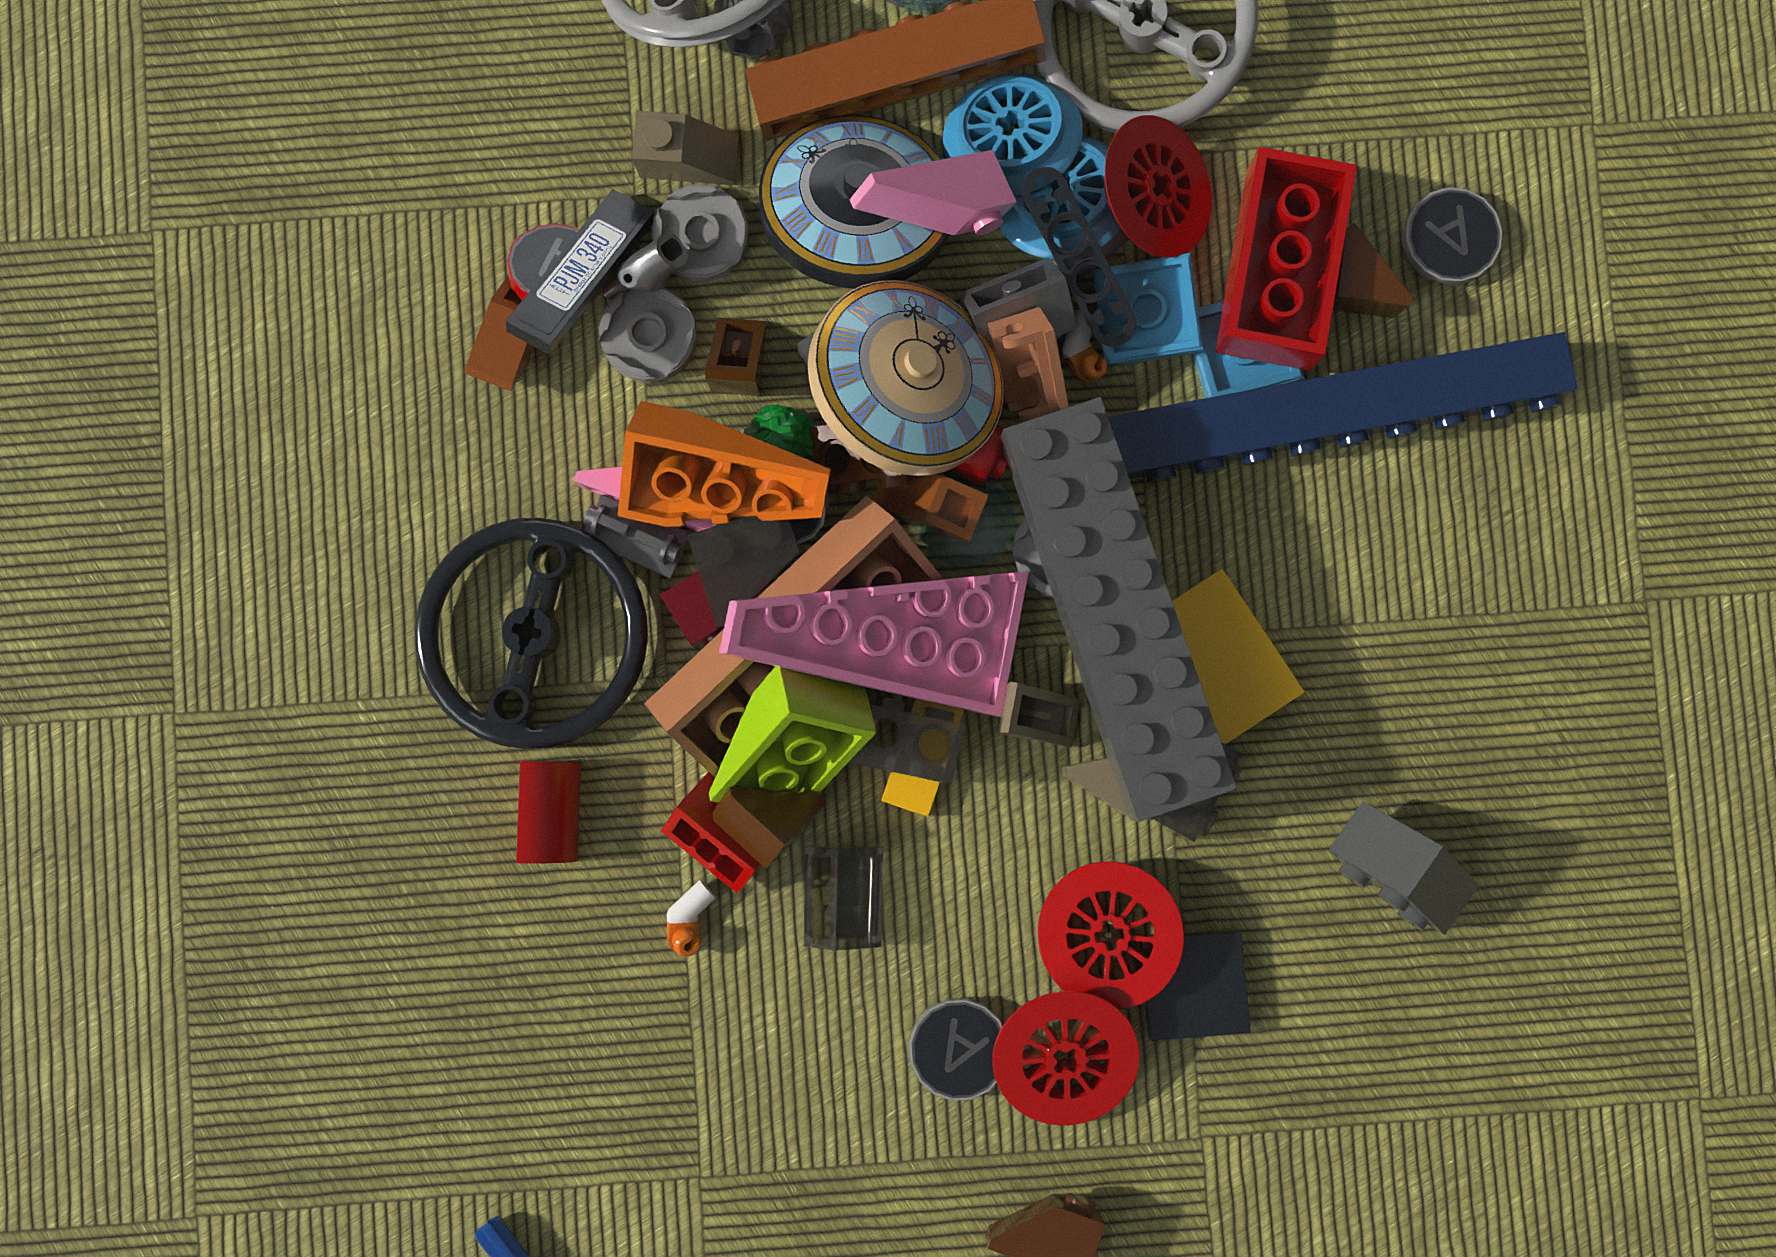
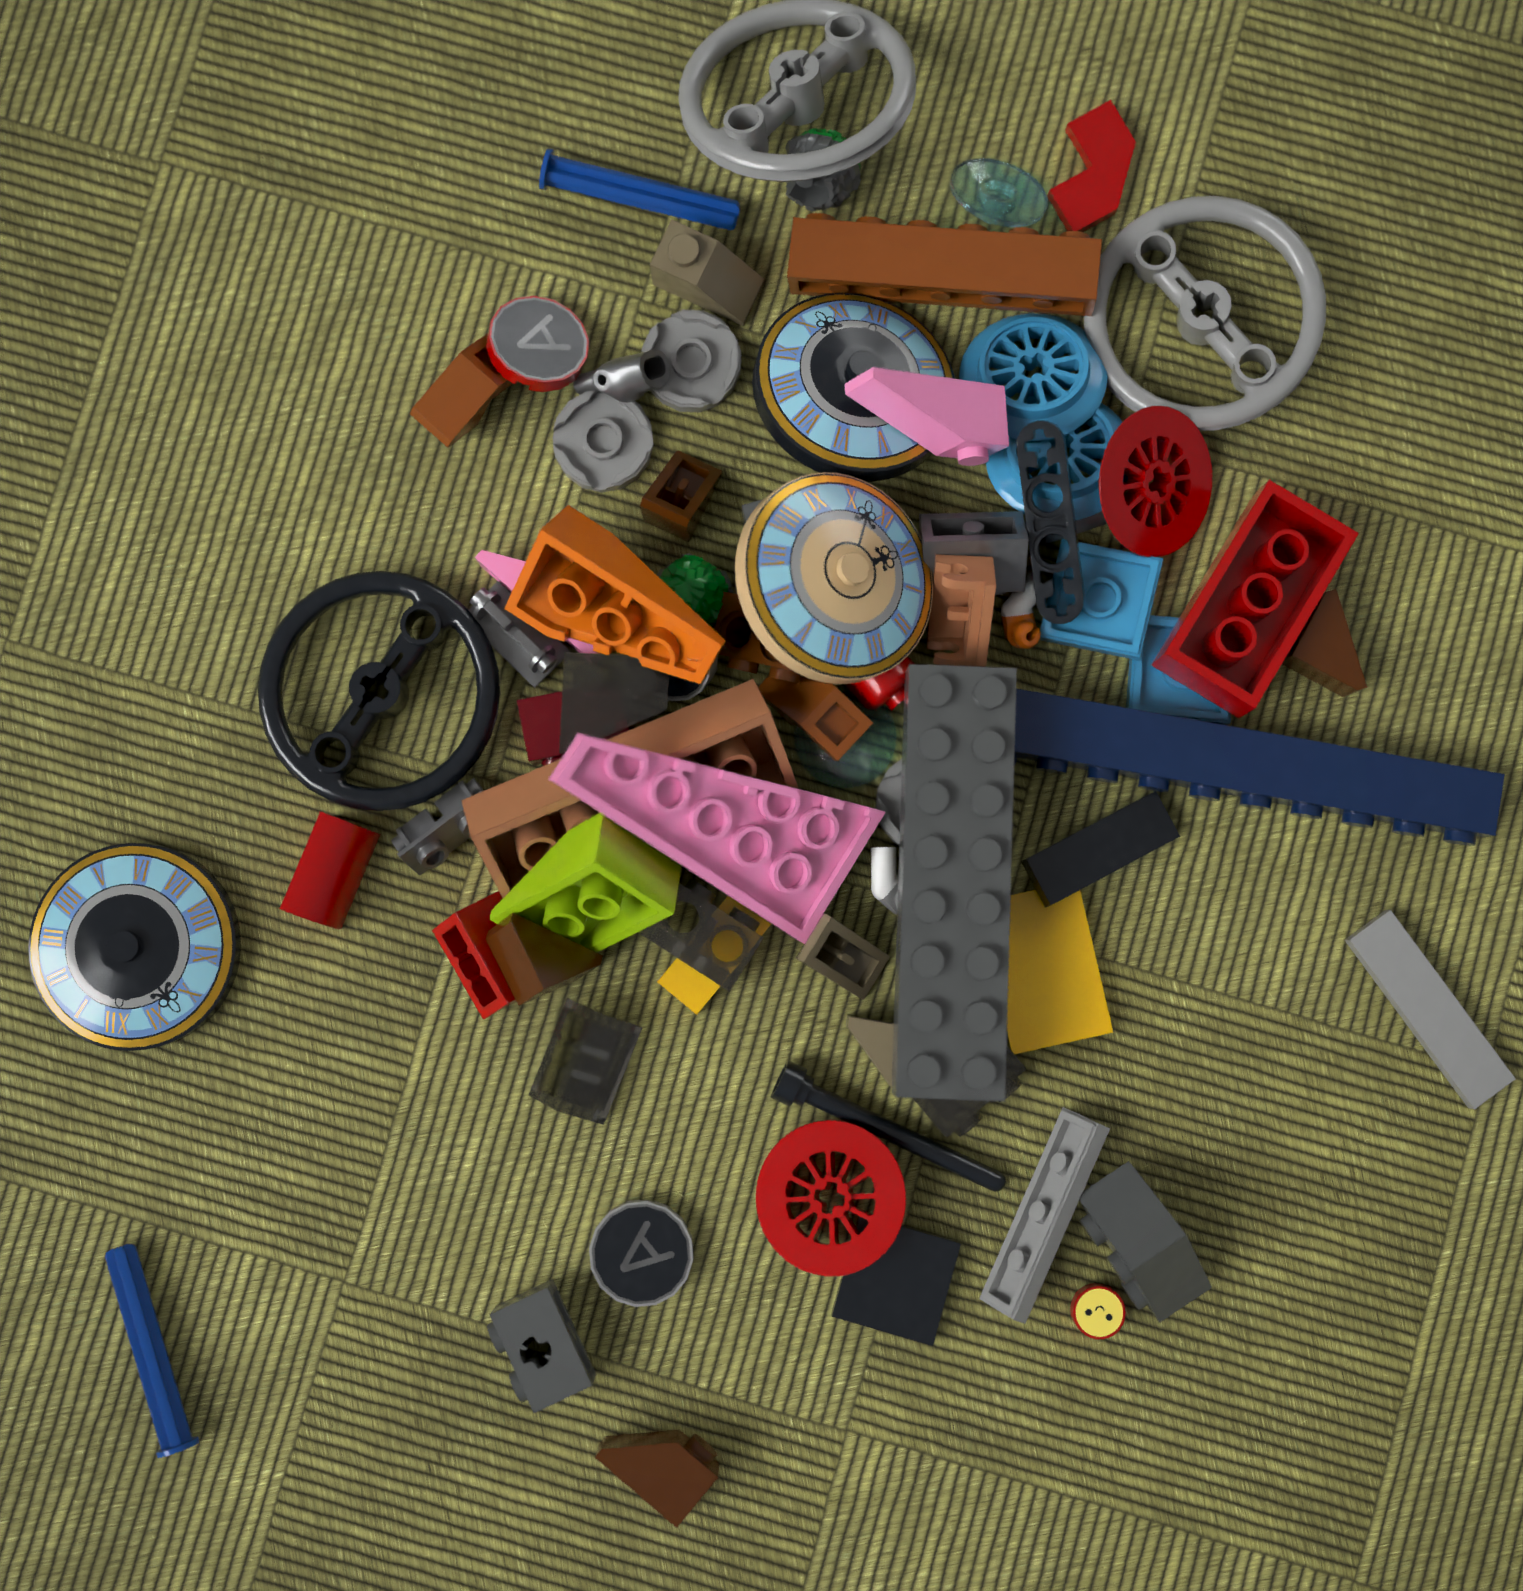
camera: 20 degrees right, 0 degrees up
tile [506,189,655,355] -> none
arm [667,880,717,957] -> none
red piece [992,991,1140,1126] -> none
black tile [1401,187,1502,286] -> none
none -> dish [28,843,241,1051]
none -> flat silver hinge [391,778,484,876]
none -> dark grey brick [487,1279,596,1413]
none -> blue axle [539,148,740,230]
none -> black piece [771,1060,1006,1192]
none -> white arm [871,847,898,915]
none -> light grey tile [979,1107,1110,1324]
none -> black tile [1021,791,1180,907]
none -> light yellow tile [1070,1283,1126,1339]
none -> light grey tile [1344,910,1516,1110]

